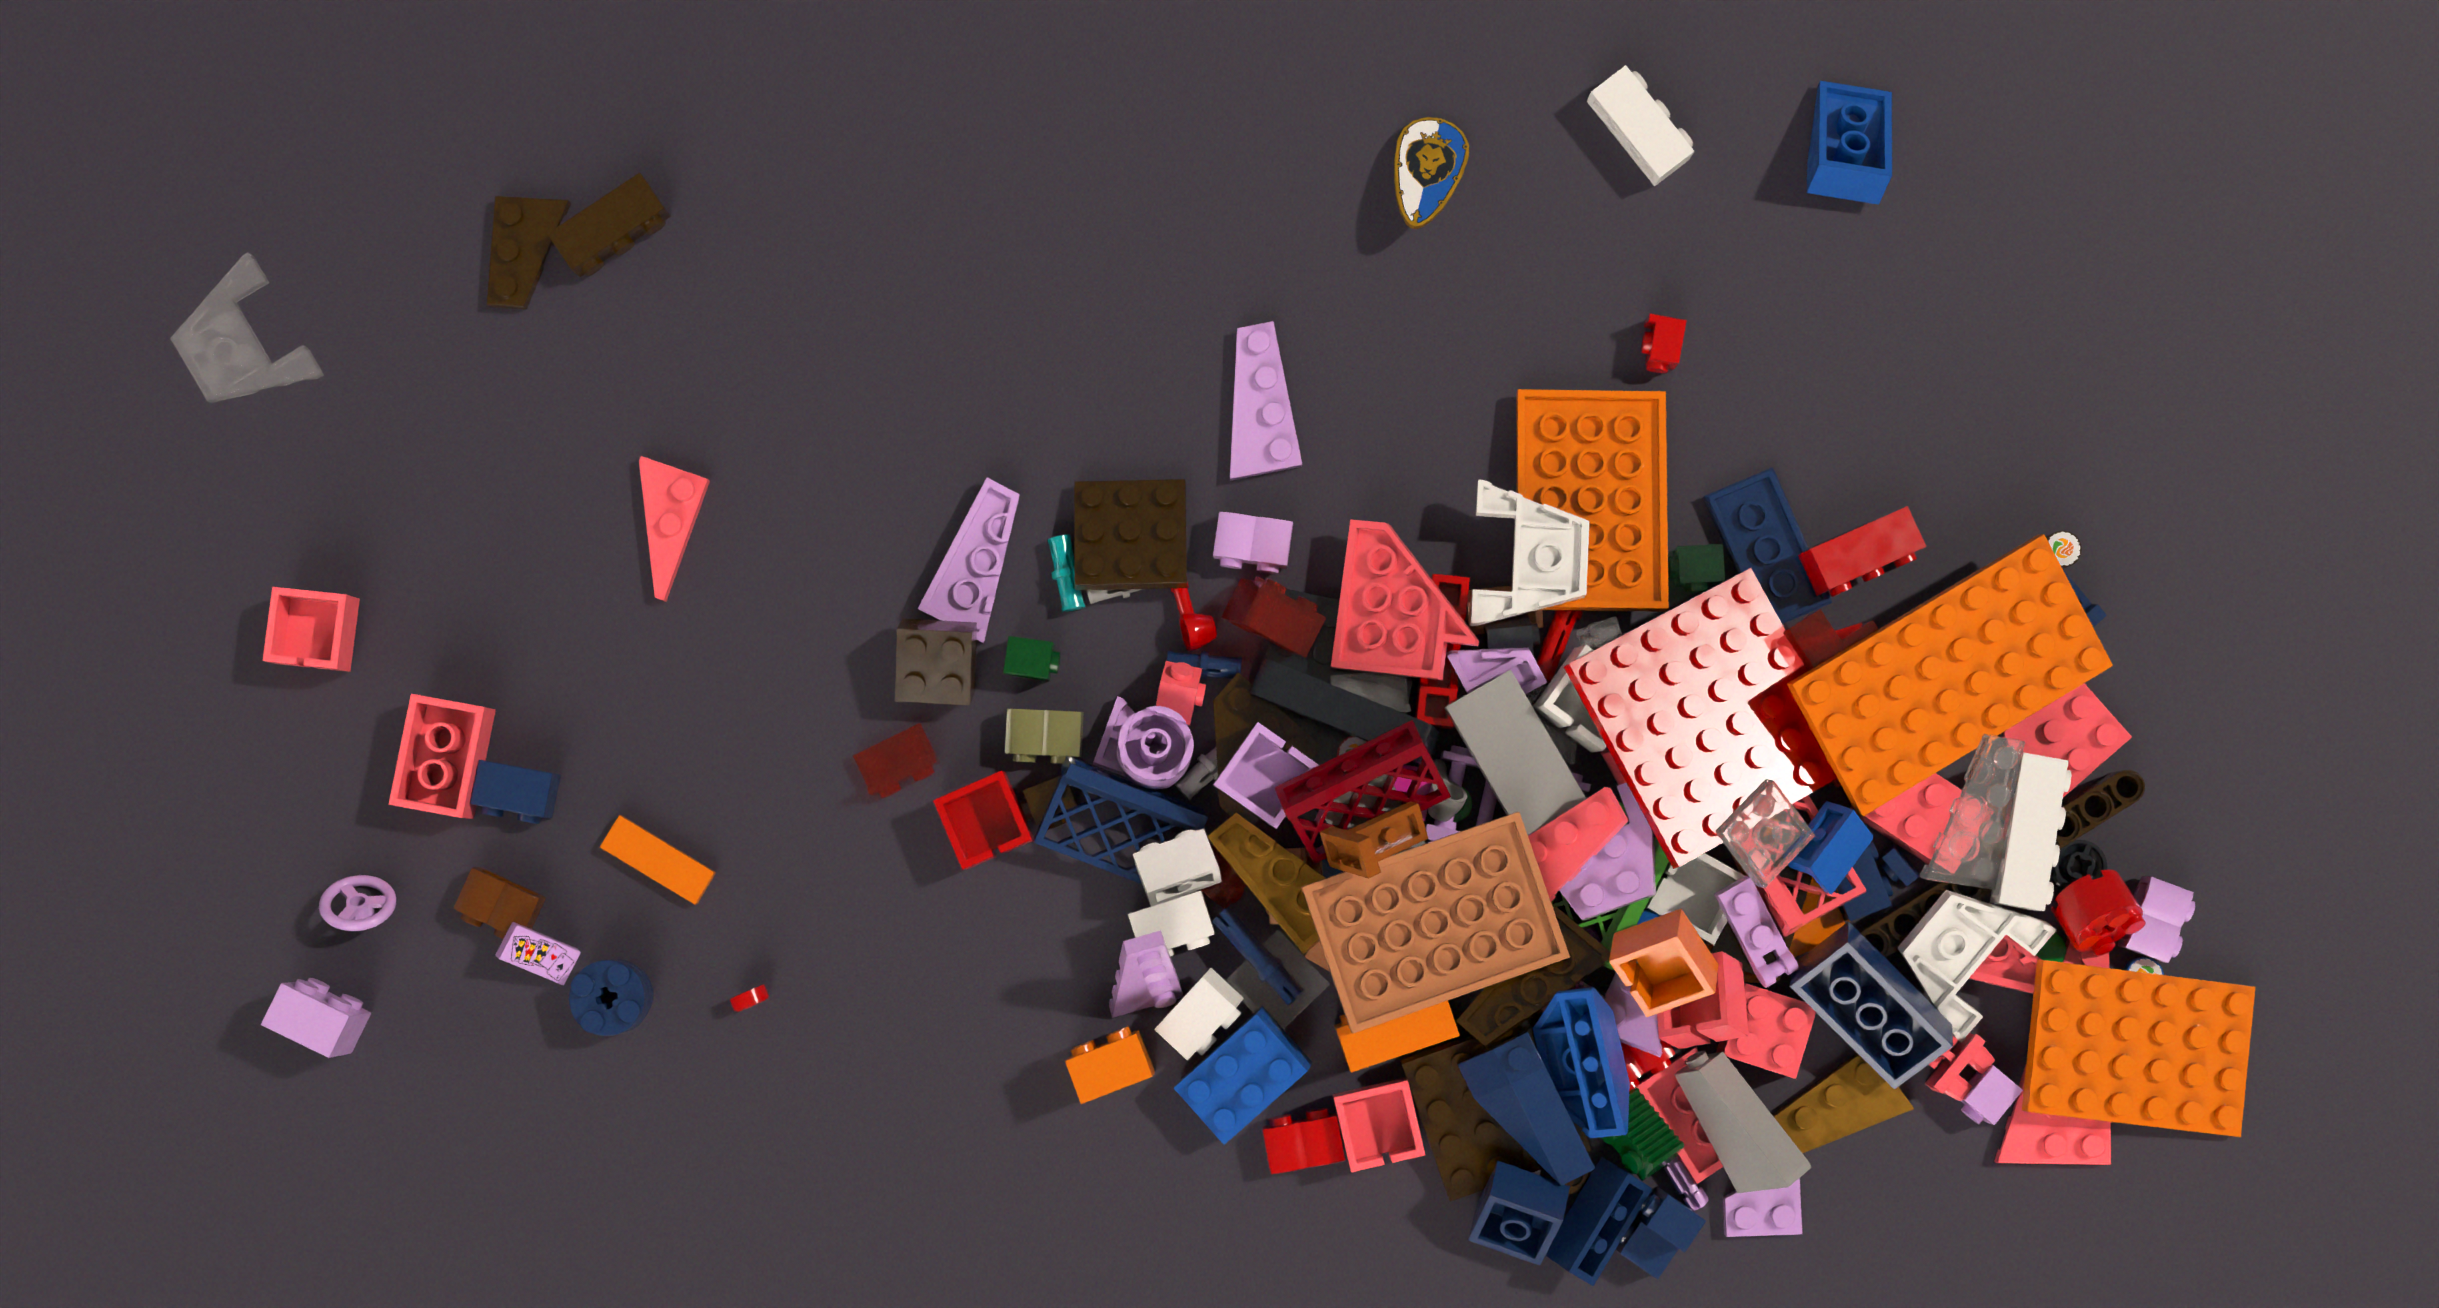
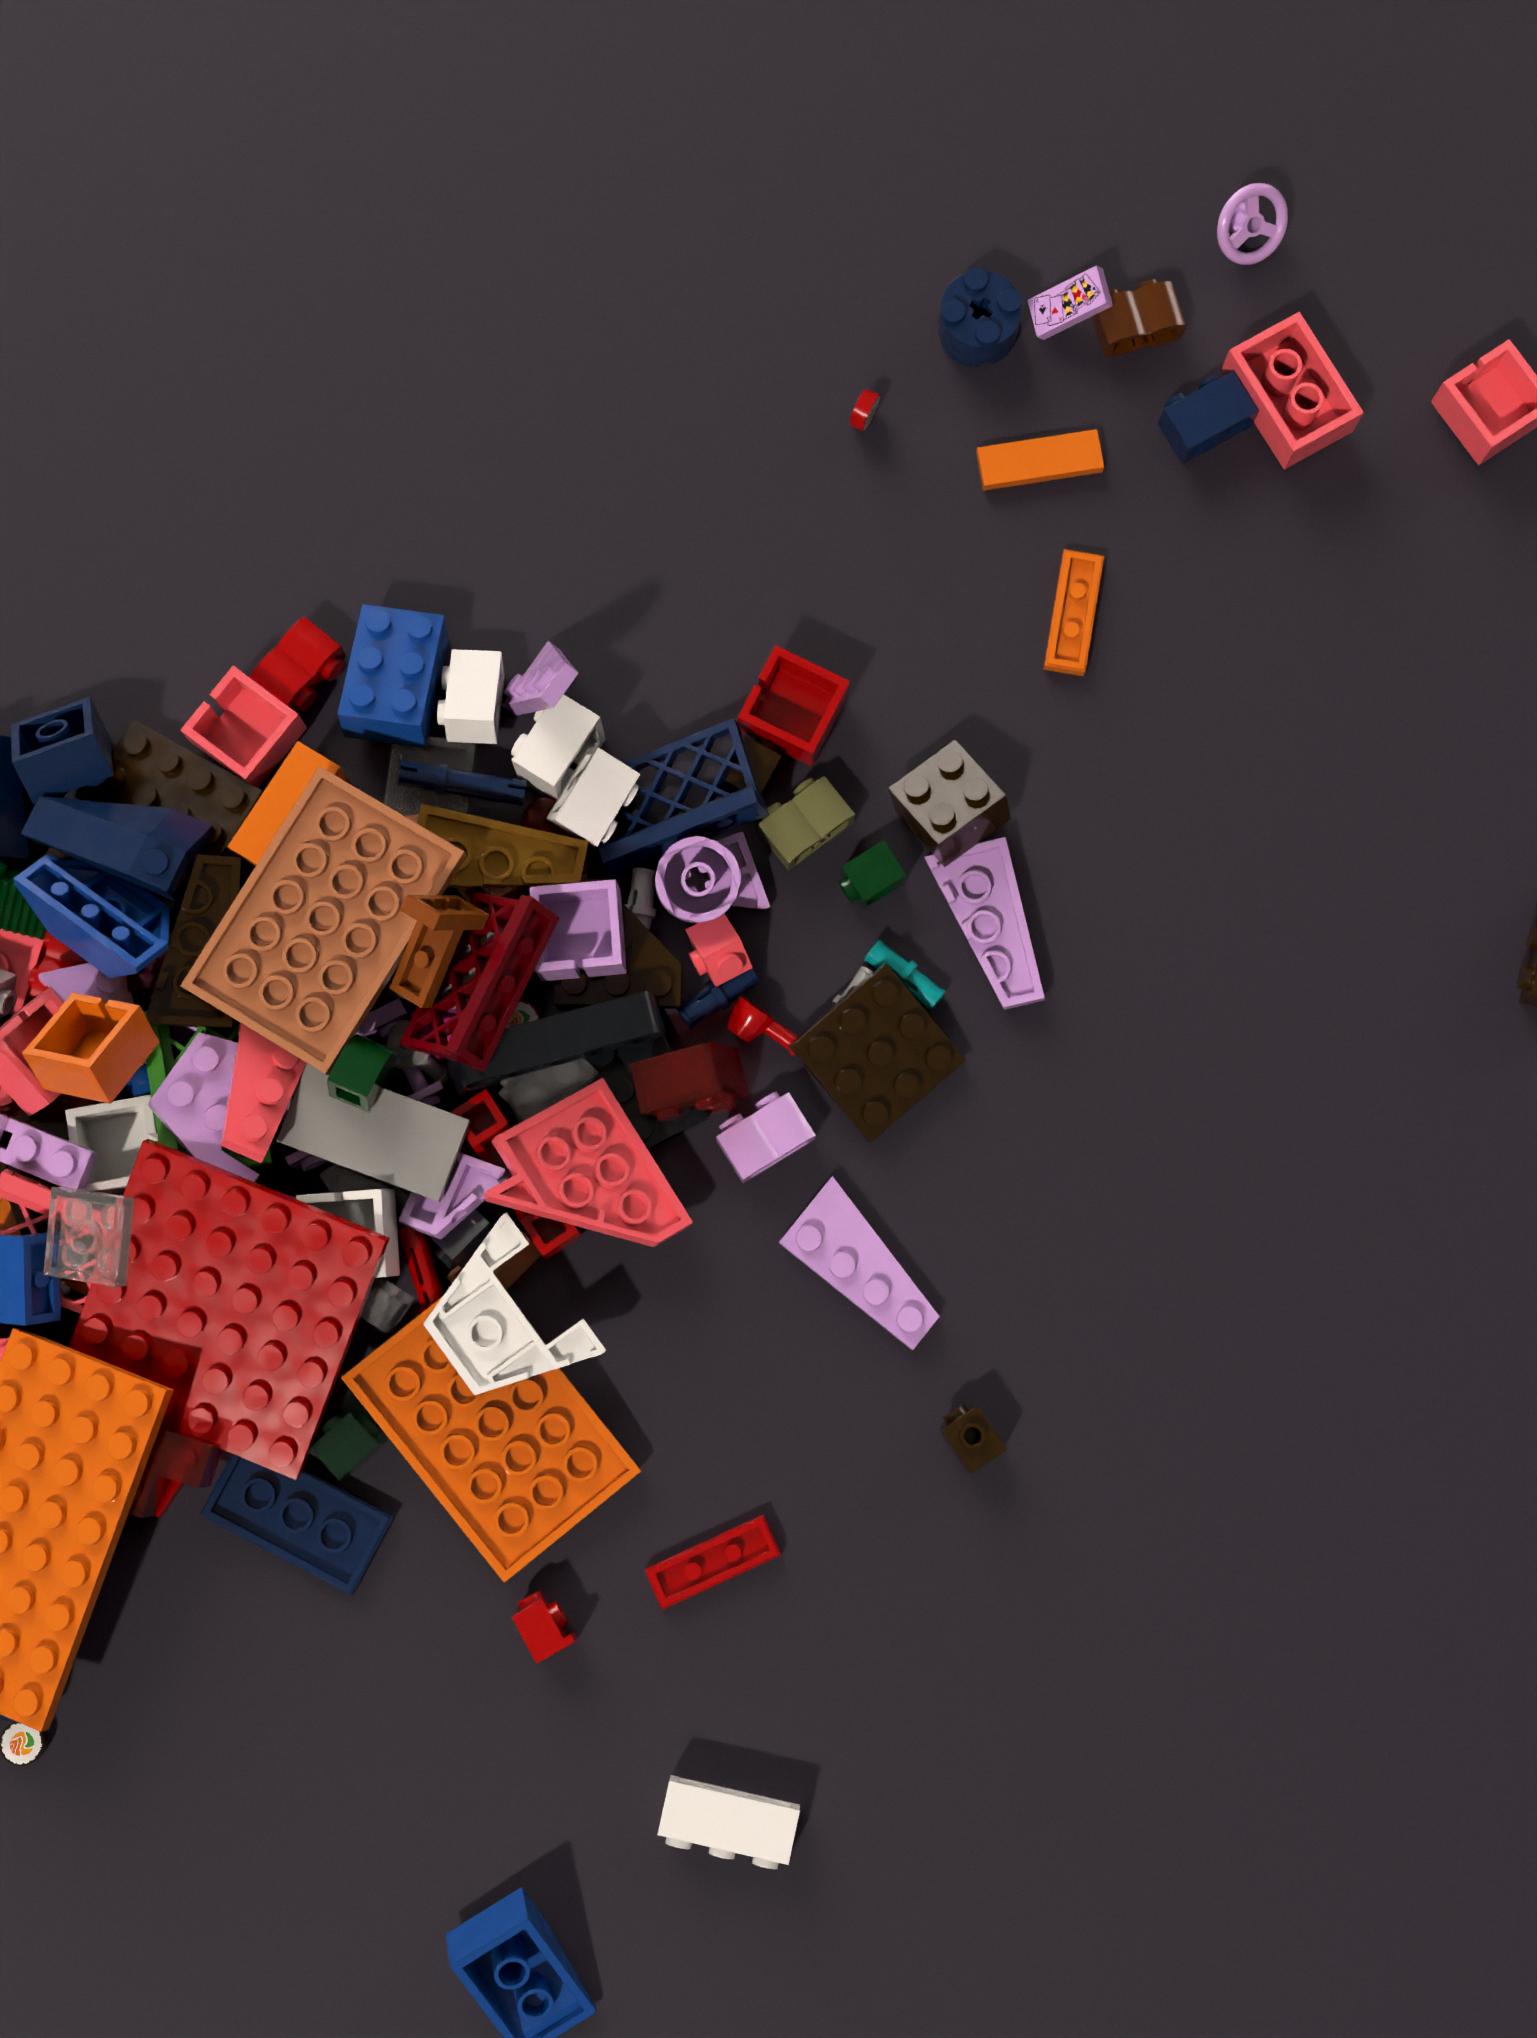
camera: 135 degrees right, 5 degrees down
lavender brick [261,978,371,1058] -> none
coral wing [639,456,710,602] -> none
clear red bracket [853,723,940,799] -> none
orange piece [1065,1026,1155,1104] -> none
shield [1394,117,1469,229] -> none
red brick [1798,506,1927,597] -> none
none -> dark green brick [327,1034,399,1113]
none -> red tile [644,1514,781,1610]
none -> dark brown brick [939,1403,1007,1474]
none -> orange tile [1043,549,1104,677]

